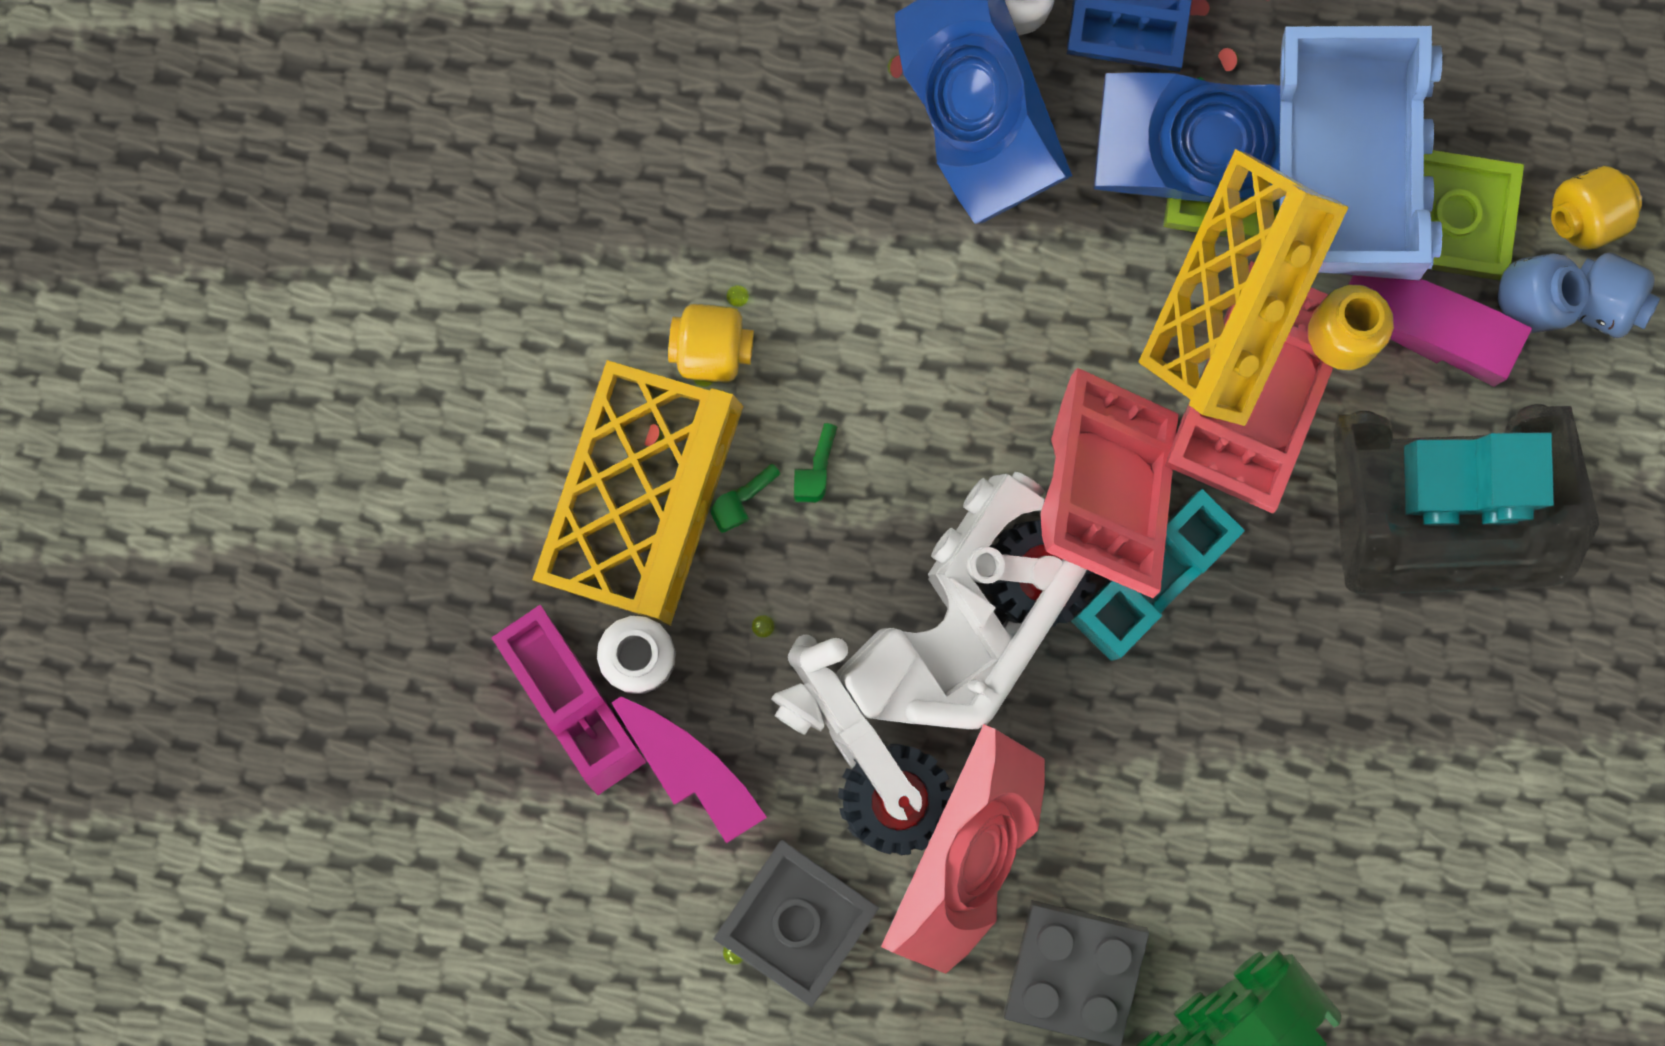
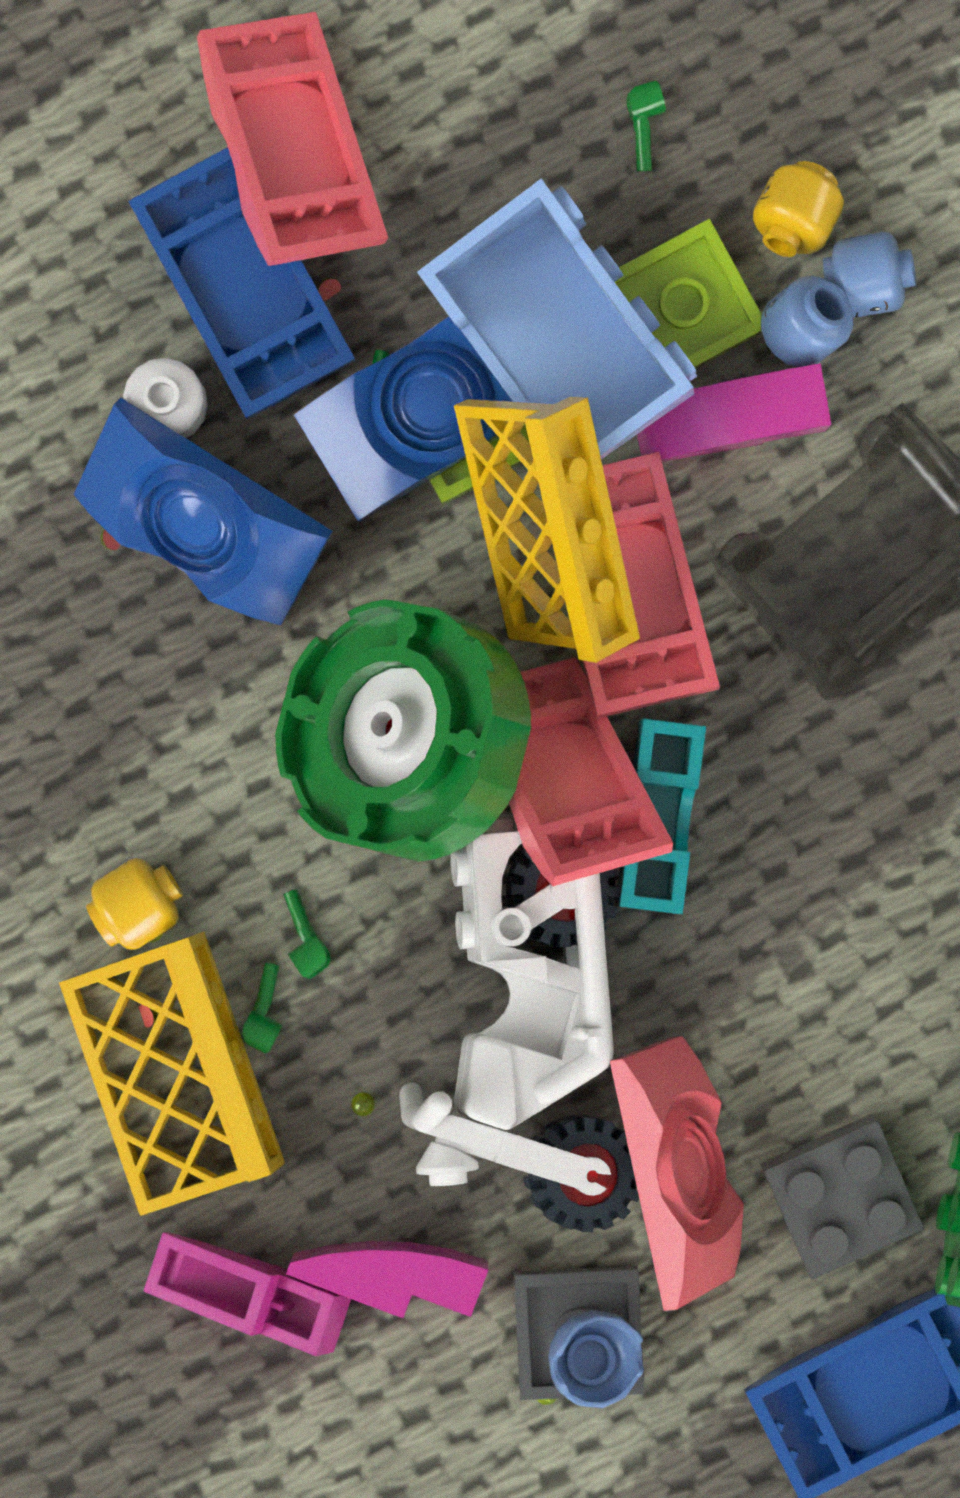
camera: 25 degrees left, 5 degrees up
white head [597,616,676,694] -> none
clear neon green piece [726,285,749,307] -> none
coral piece [1218,48,1239,71] -> none
yellow head [1308,285,1394,370] -> none
teal brick [1404,433,1554,526] -> none
none -> green piece [275,599,531,862]
none -> medium blue hair [548,1310,644,1408]
none -> green hand [626,81,666,172]

